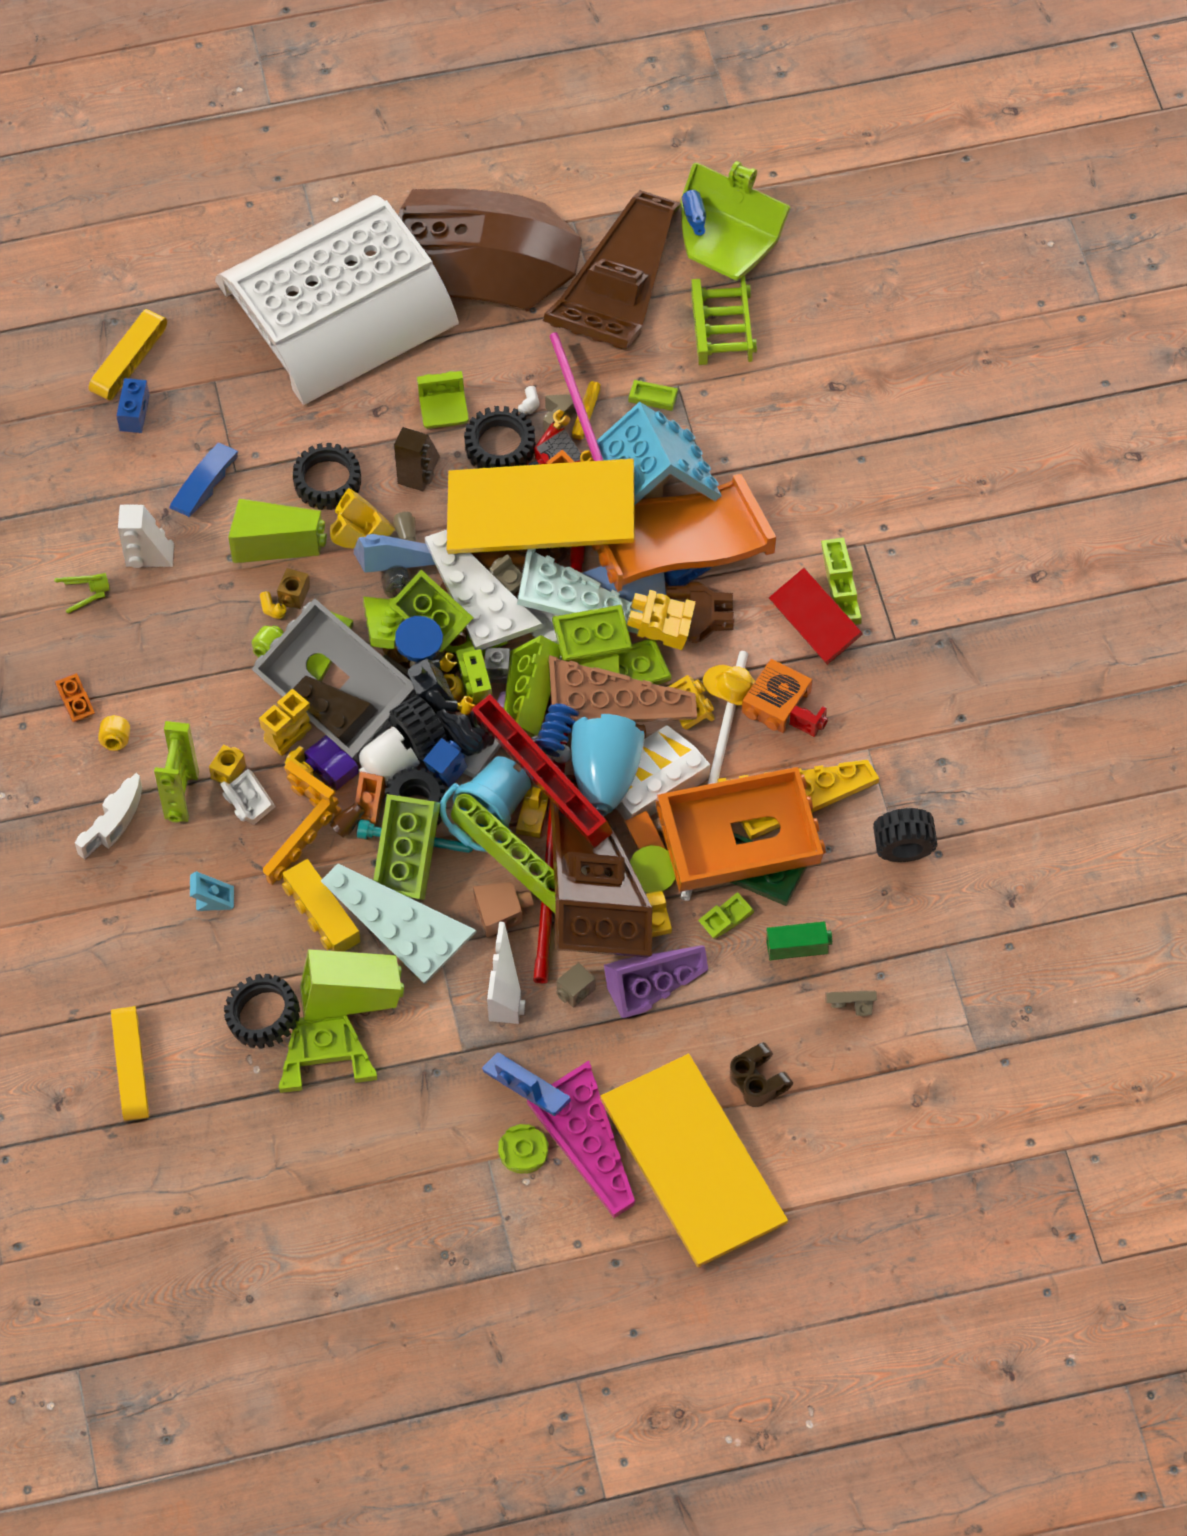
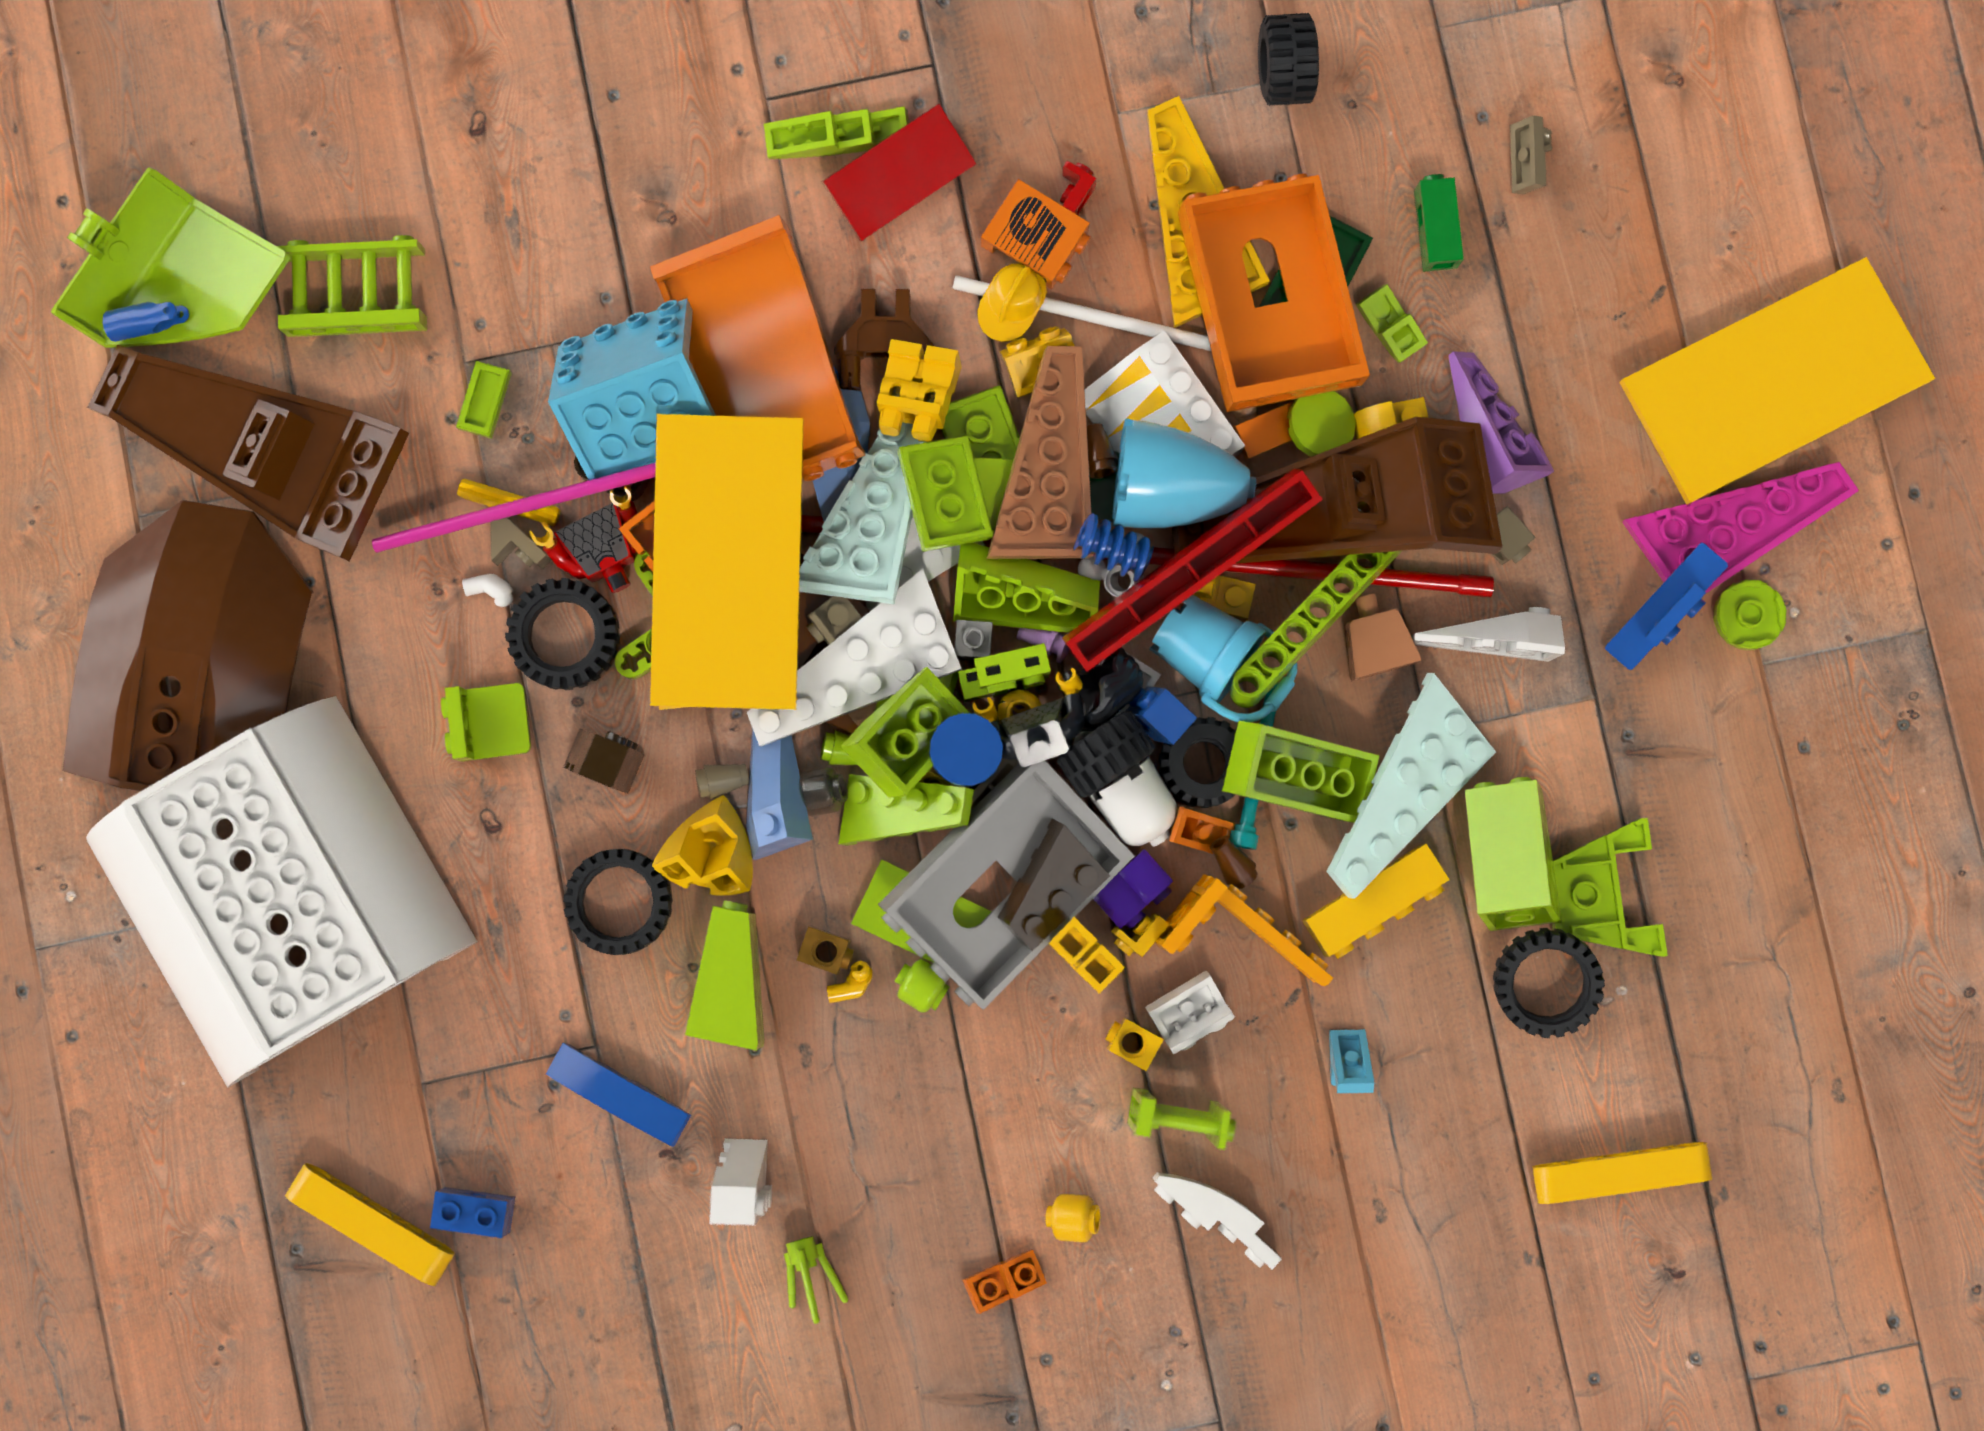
camera: 90 degrees left, 25 degrees up
dark brown piece [730,1042,793,1107] -> none

